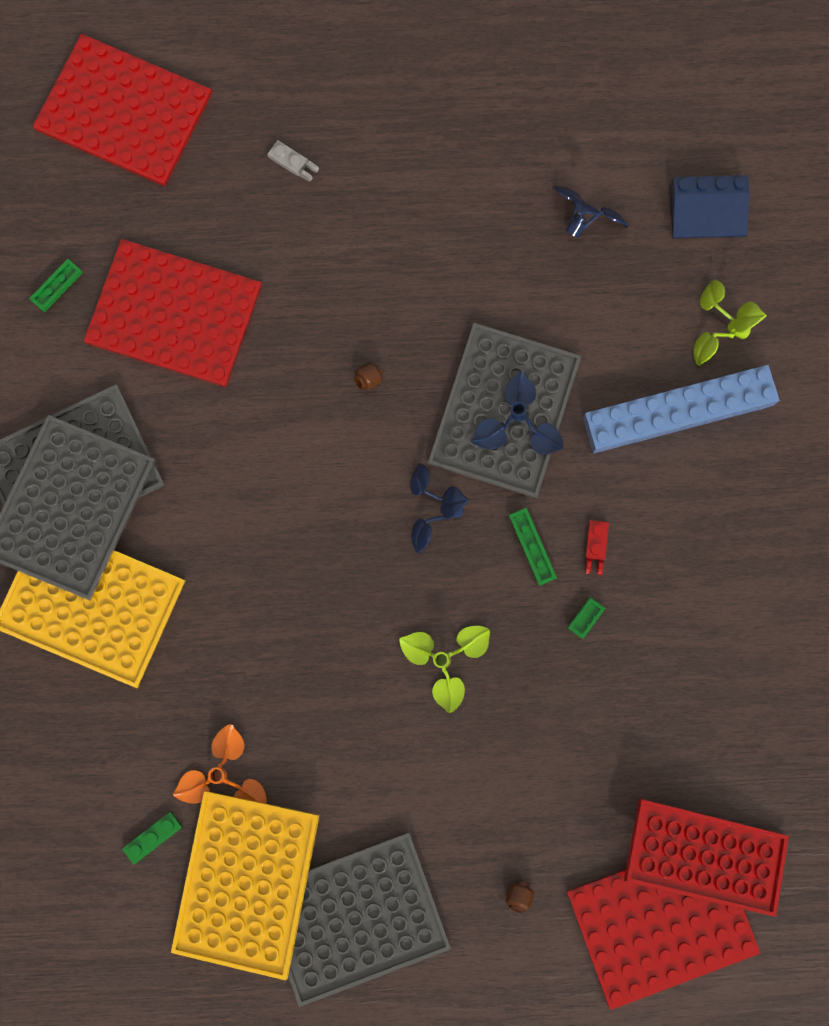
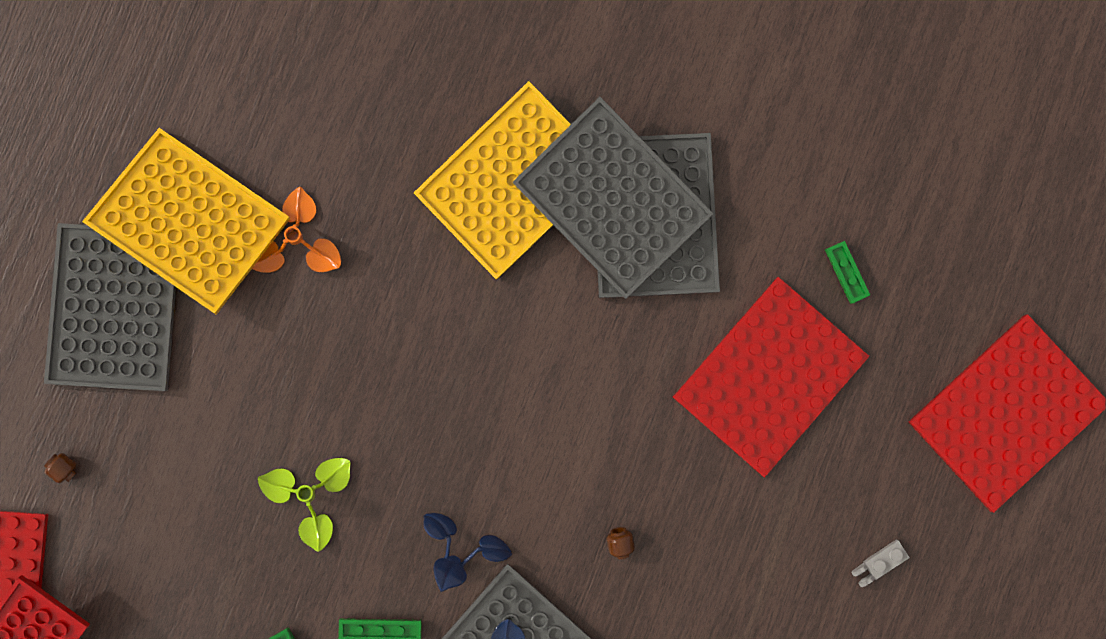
camera: 110 degrees right, 5 degrees up
green plate [122,811,183,865] -> none

